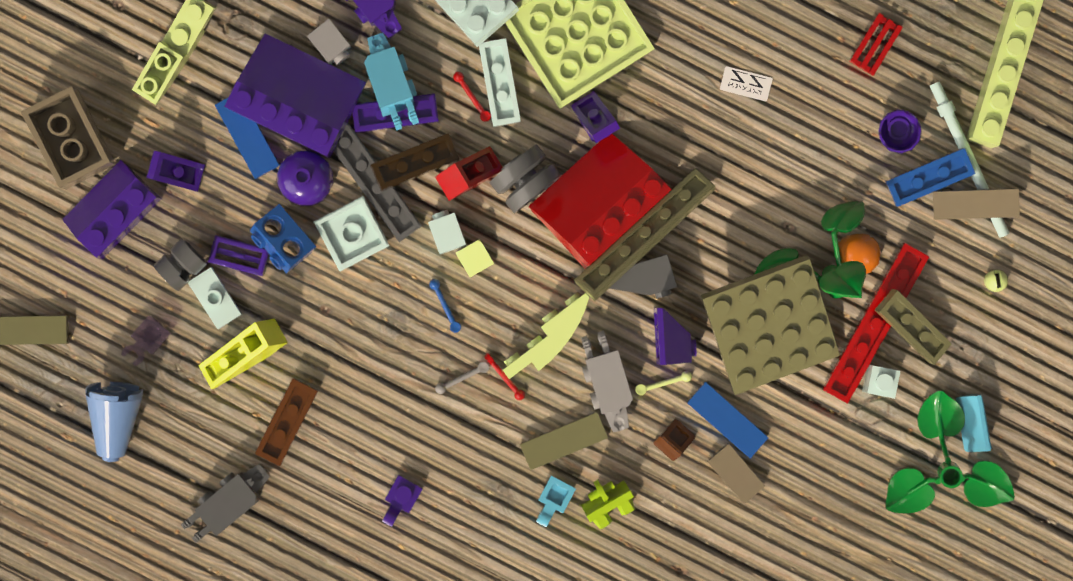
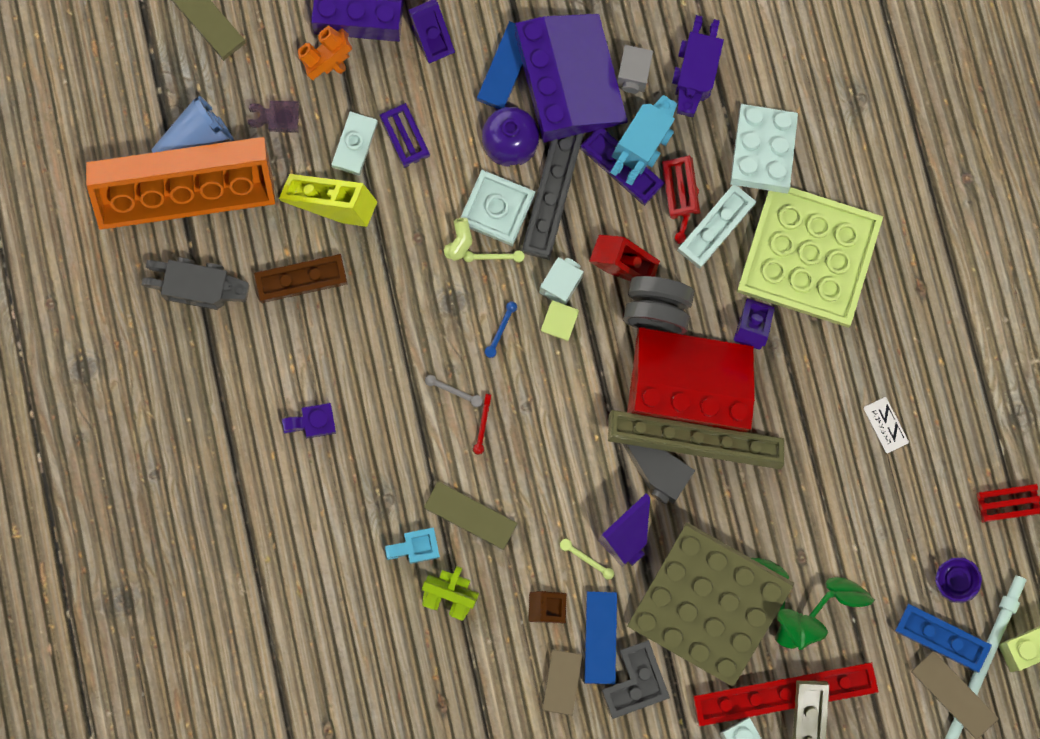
camera: 45 degrees right, 10 degrees down
dark grey wheel [153,238,207,291] -> none
blue brick [250,204,316,274] -> none
dark brown plate [370,133,459,192] -> none
yellowish green slope [503,292,589,379] -> none
light grey hinge [581,331,633,432] -> none
orange hair [834,233,881,274] -> none
none -> orange brick [86,137,275,230]
none -> orange hips [298,26,352,81]
none -> yellowish green arm [444,218,472,261]
none -> yellowish green hinge [463,250,525,263]
none -> dark grey plate [602,640,670,719]
none -> red tile [662,155,700,219]

